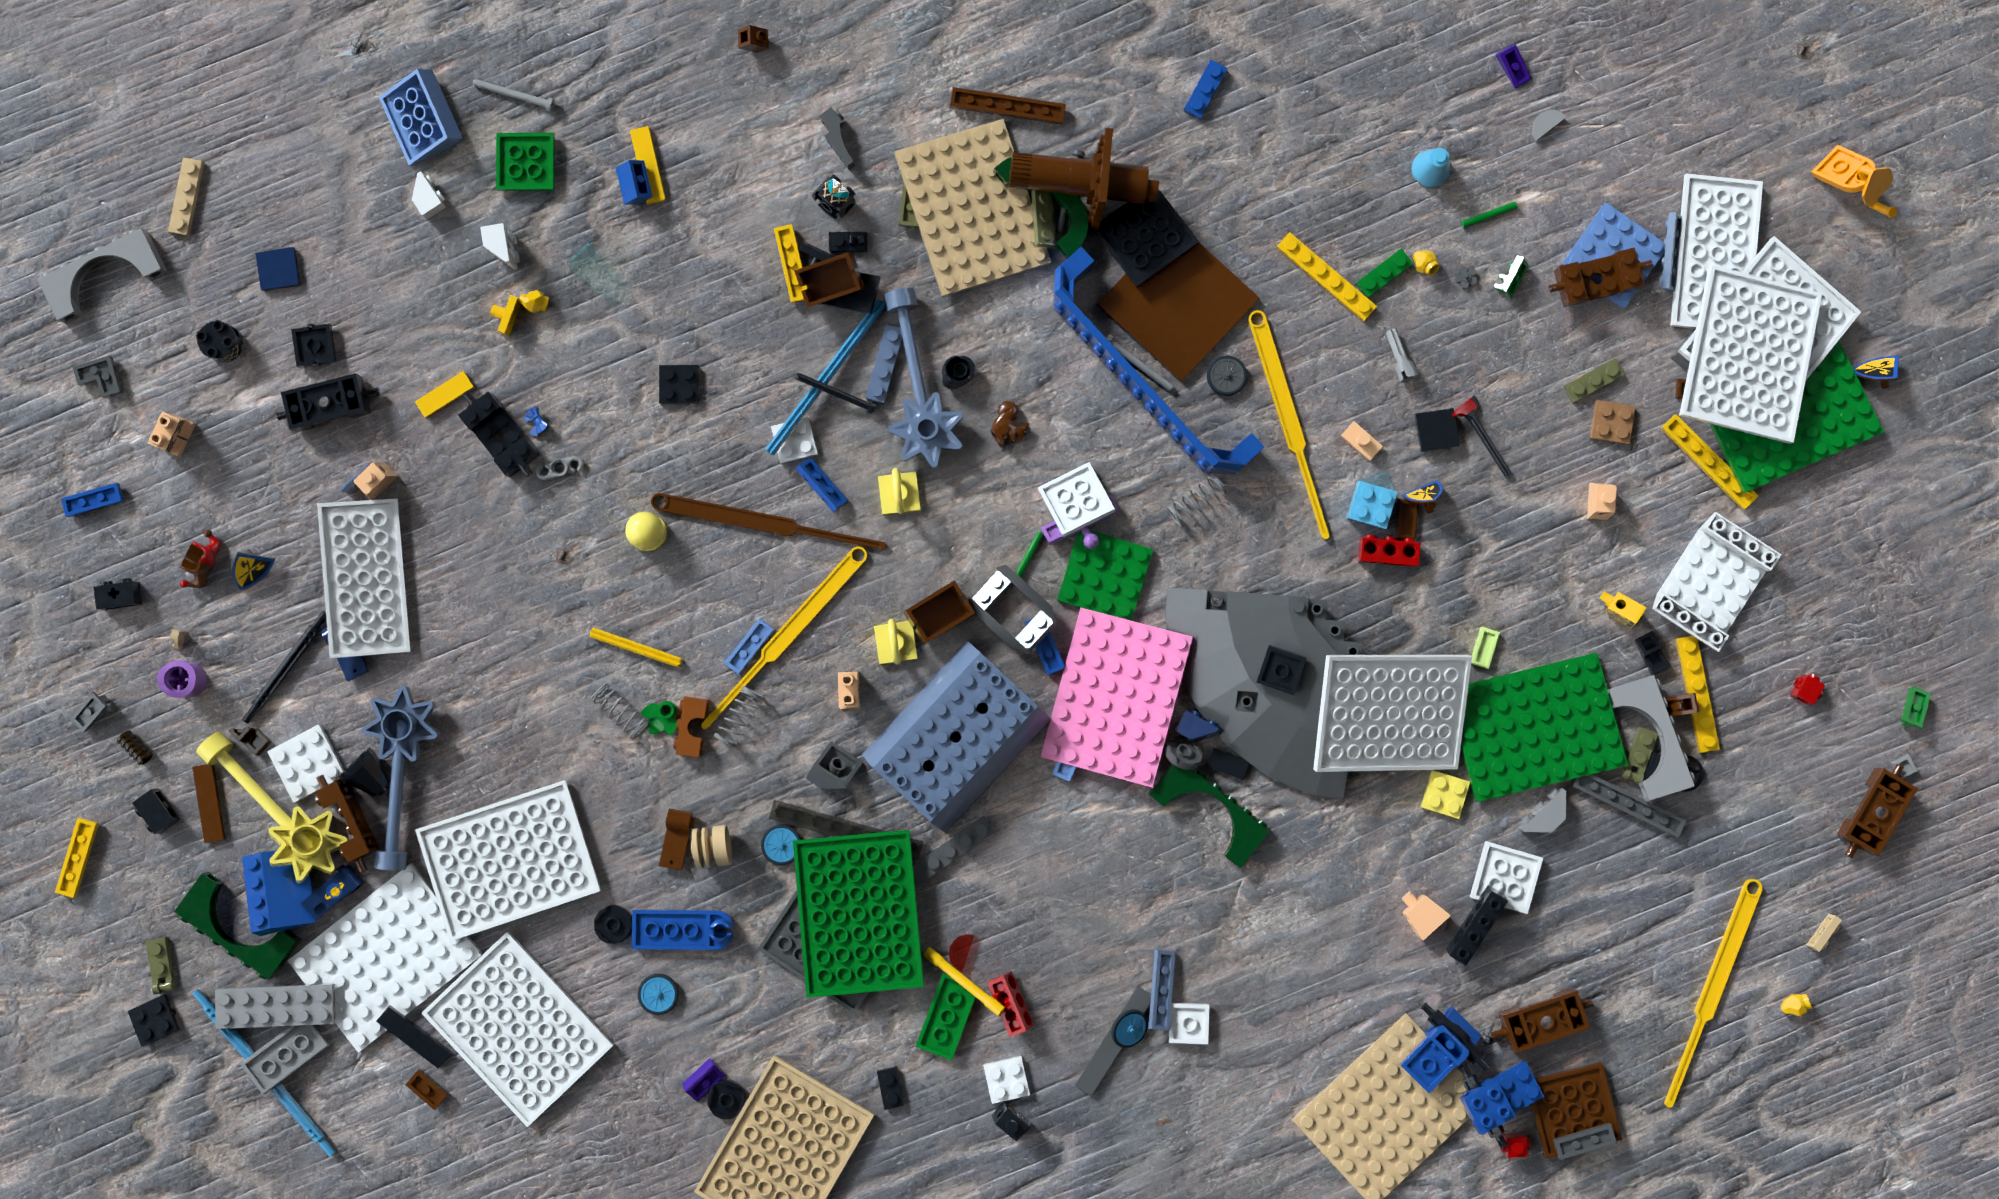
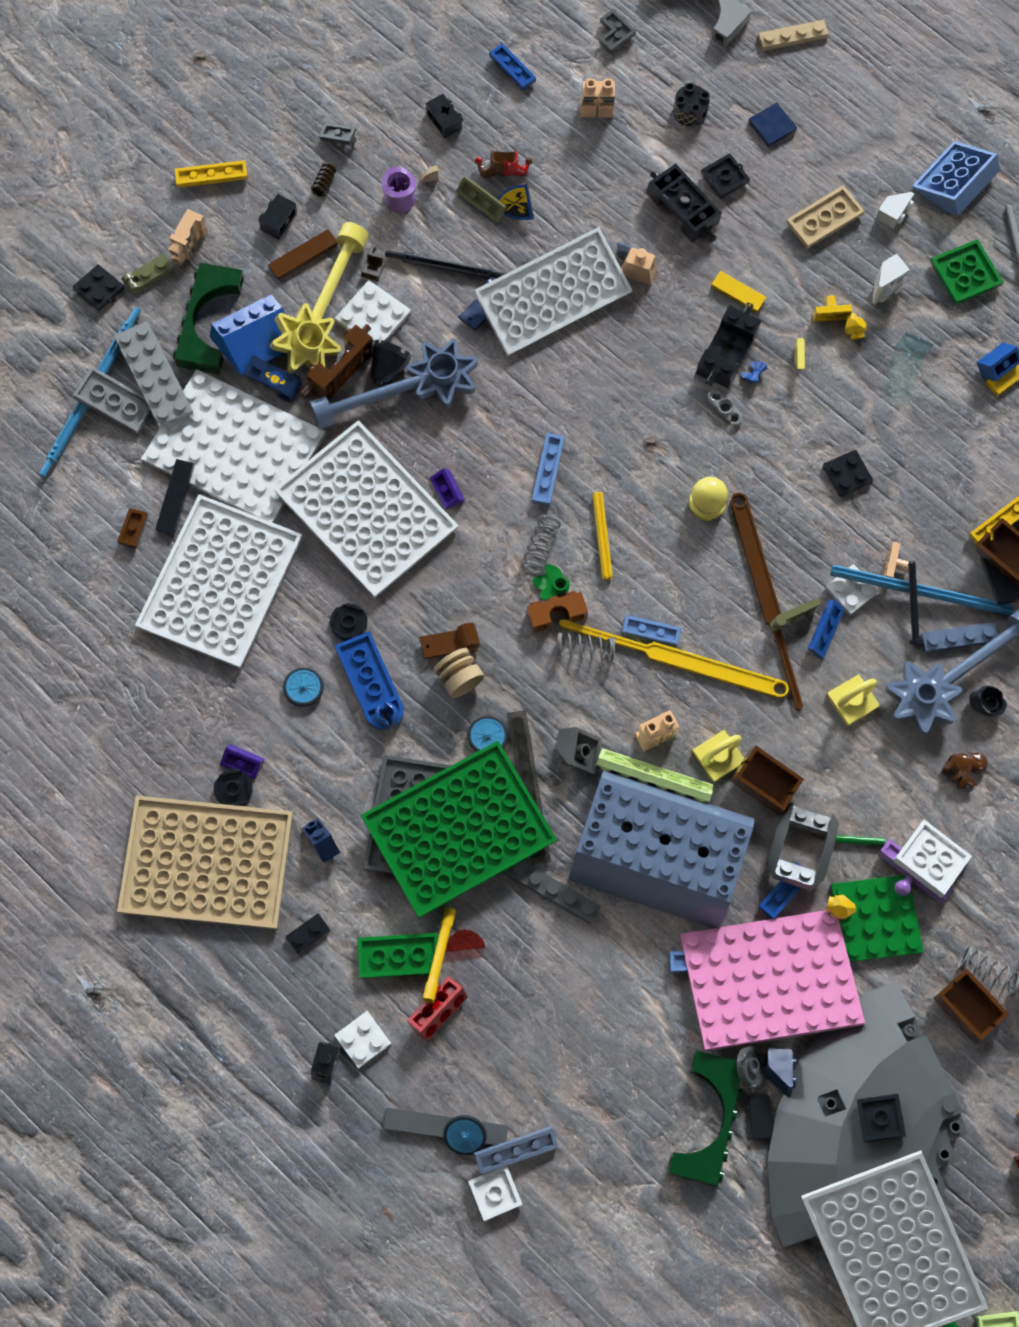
camera: 55 degrees right, 15 degrees down
none -> light nougat hips [168,209,208,265]
none -> dark blue slope [302,818,340,863]
none -> dark purple slope [430,468,465,509]
none -> olive plate [455,176,507,222]
none -> medium blue plate [532,433,565,506]
none -> yellowish green plate [596,748,713,802]
none -> olive plate [770,597,821,631]
none -> tan plate [786,185,865,249]
none -> light yellow tile [794,338,805,370]
none -> yellow rock [826,895,856,919]
none -> light nougat tile [884,542,909,578]
none -> reddish brown piece [933,968,1009,1044]

